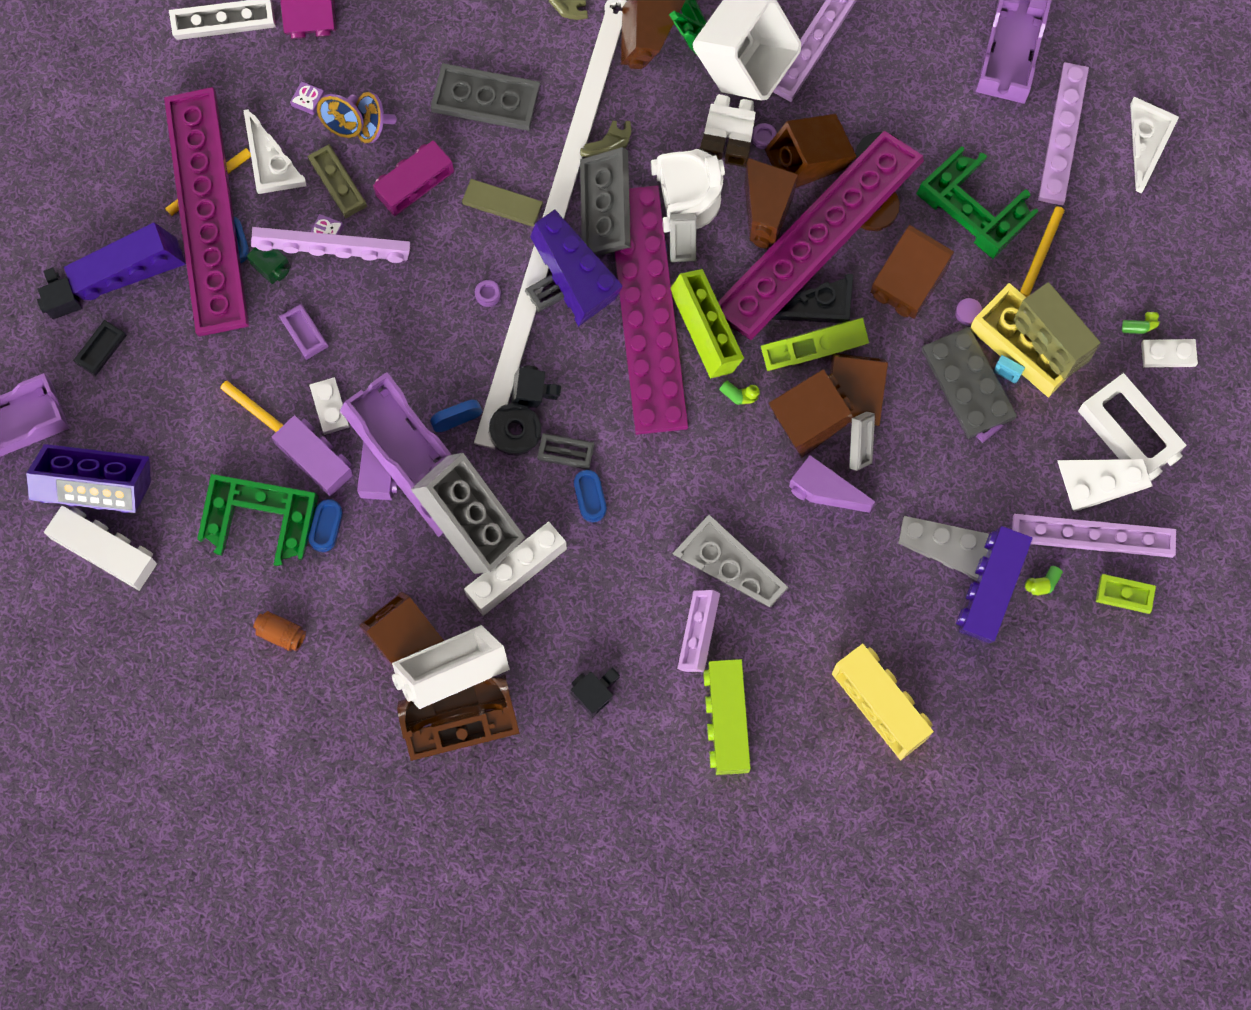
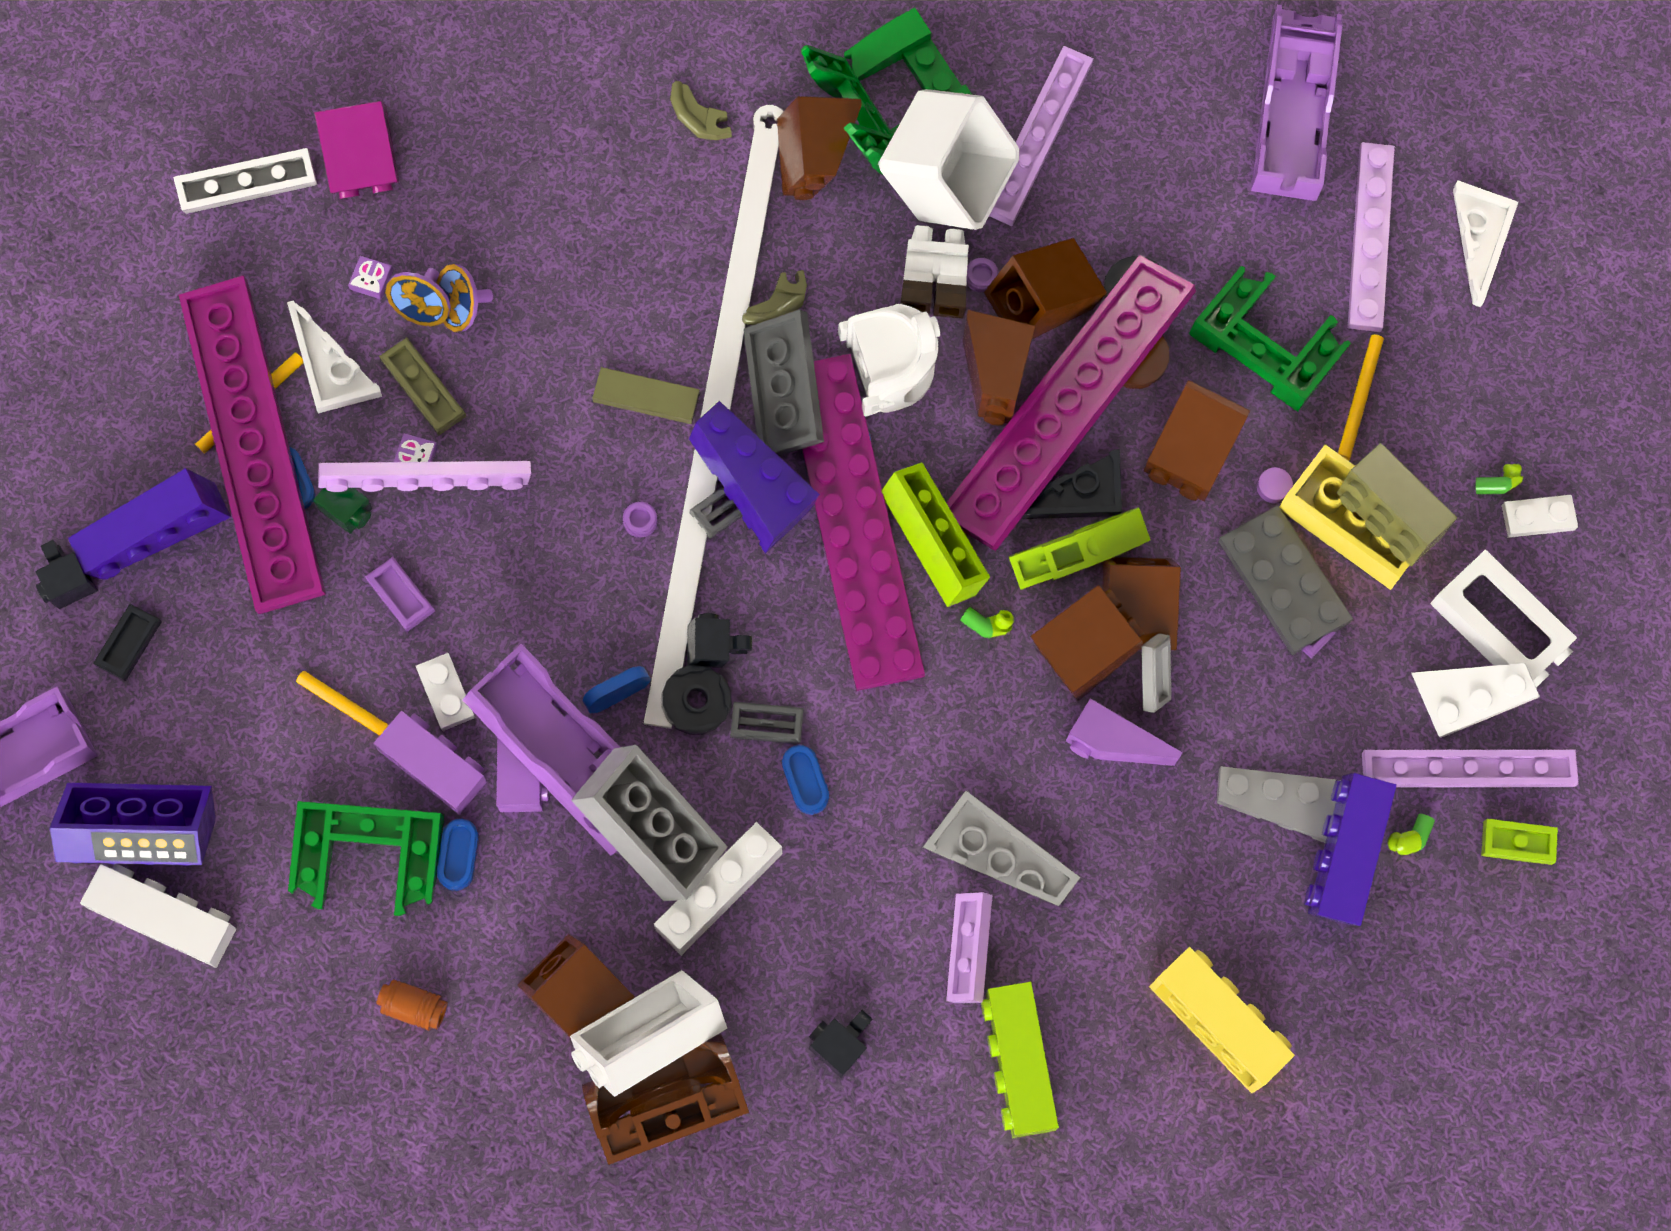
camera: 10 degrees left, 0 degrees up
magenta brick [373,140,454,217] -> none
dark grey plate [431,63,541,131] -> none
light grey tile [670,213,696,262] -> none
medium azure tile [993,355,1025,384] -> none

